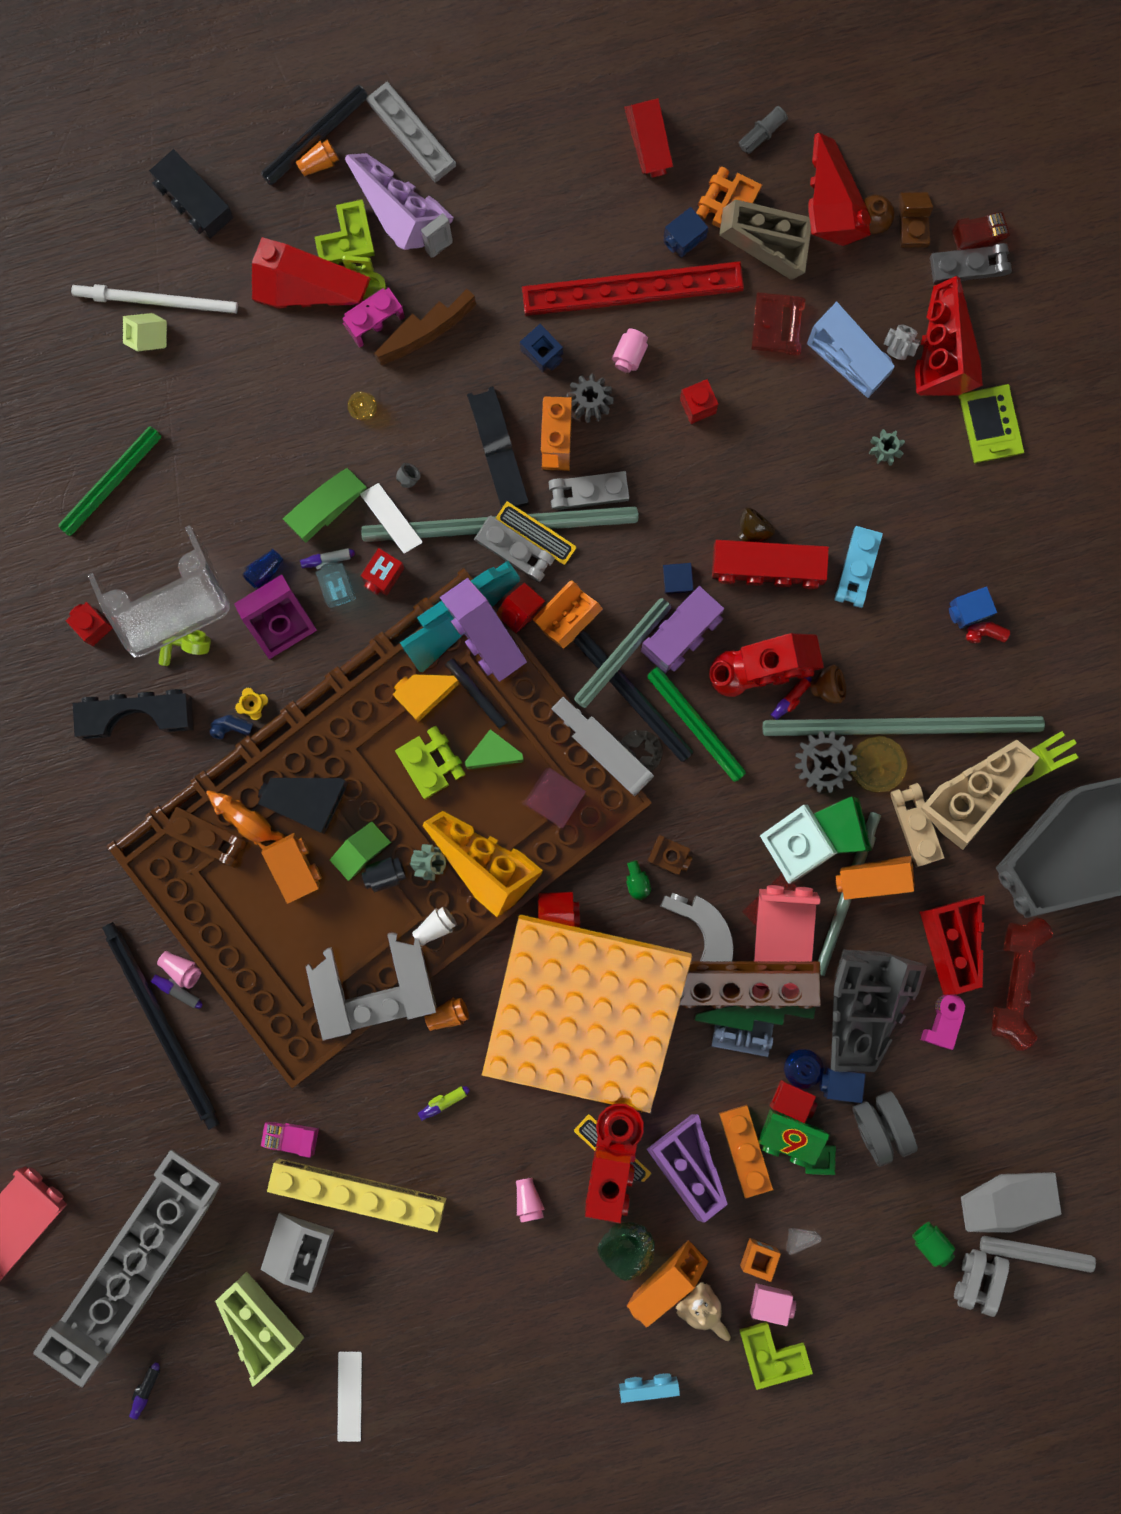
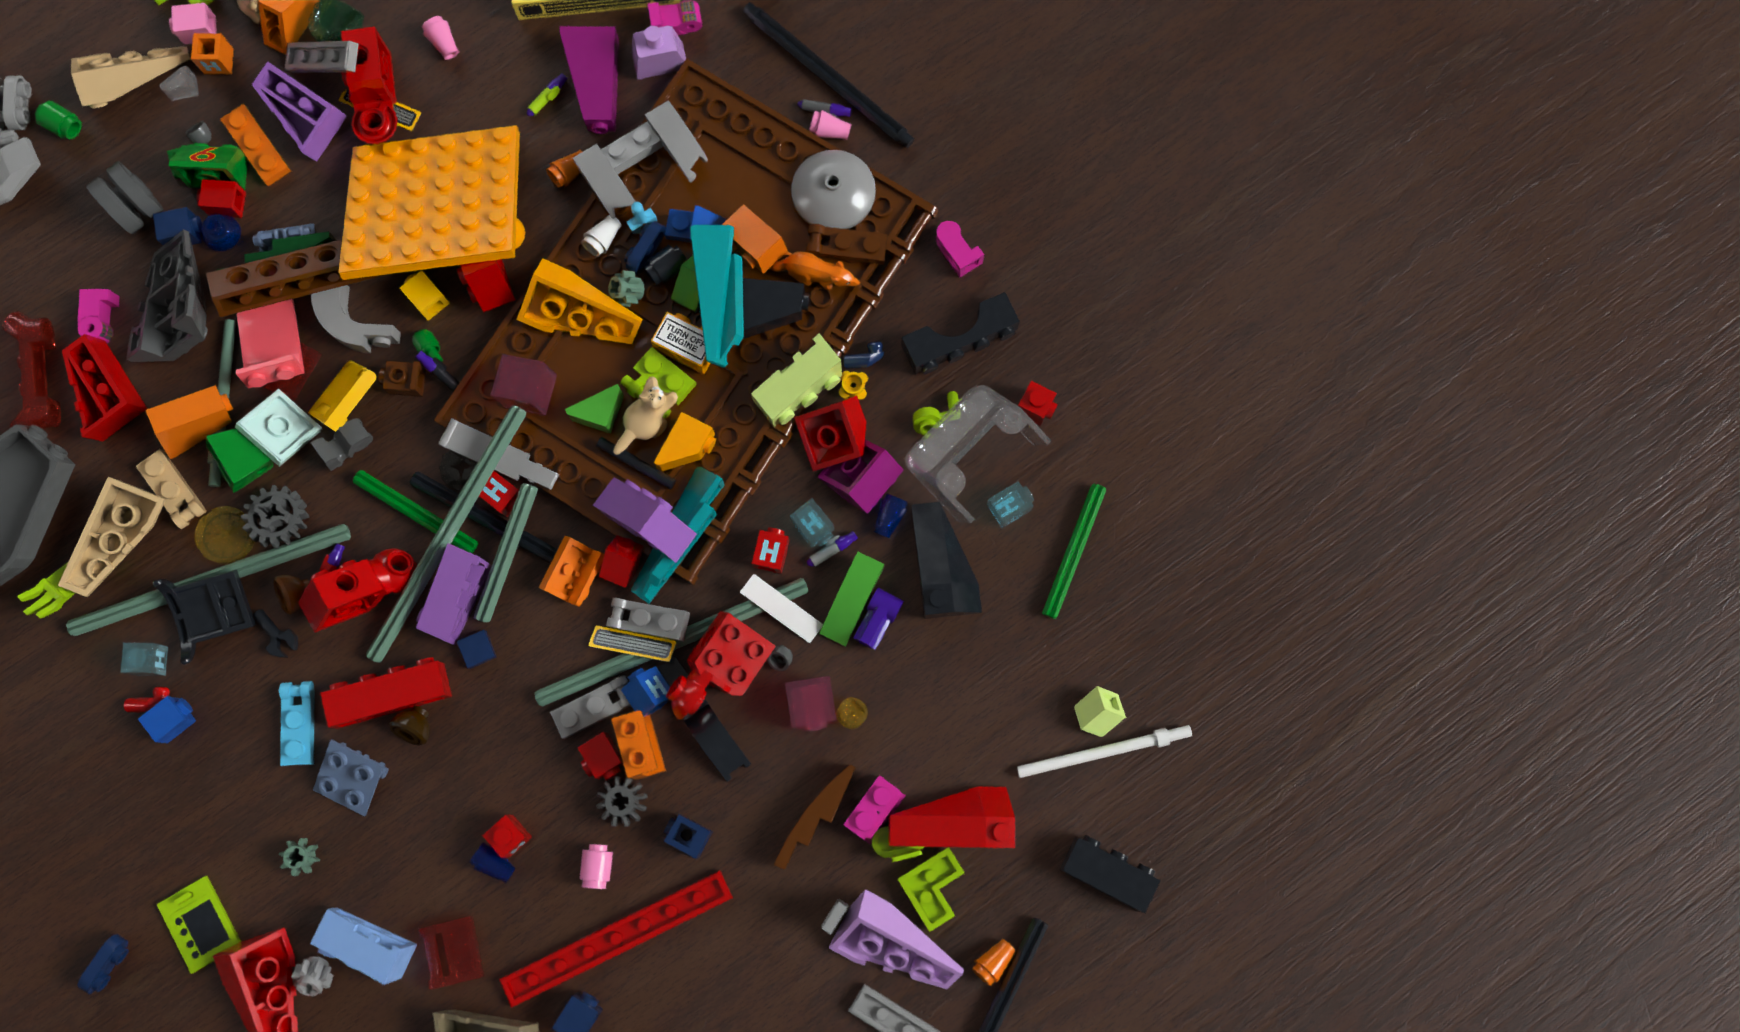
camera: 155 degrees right, 5 degrees down
none -> tan wedge [71,46,190,108]
none -> dark blue plate [77,934,129,994]
none -> clear light blue brick [121,643,168,676]
none -> black piece [153,569,256,664]
none -> dark grey hinge [185,121,211,144]
none -> black bar [253,609,298,658]
none -> light grey tile [285,41,359,73]
none -> yellow container [308,361,376,432]
none -> dark grey leg [310,418,373,471]
none -> sand blue hinge [313,740,389,816]
none -> sand green axle [366,405,526,663]
none -> yellow brick [400,270,450,321]
none -> black piece [415,351,460,392]
none -> clear blue cone [469,842,516,883]
none -> red brick [479,471,519,517]
none -> magenta slope [560,26,619,134]
none -> red brick [578,732,624,781]
none -> tan animal [613,377,678,455]
none -> blue brick [621,666,670,717]
none -> dark blue plate [624,221,666,275]
none -> medium azure bar [627,202,657,234]
none -> lavender torso [632,25,686,80]
none -> brick [651,312,711,375]
none -> blue slope [665,205,726,243]
none -> red brick [666,611,776,720]
none -> teal wedge [690,225,744,368]
none -> yellowish green wedge [751,333,842,427]
none -> clear pink head [785,676,837,732]
none -> light grey dish [791,150,875,229]
none -> red slope [794,395,867,471]
none -> dark purple piece [853,587,904,650]
none -> black wedge [911,502,982,619]
none -> dark pink leg [936,221,984,278]
none -> clear light blue brick [987,481,1034,528]

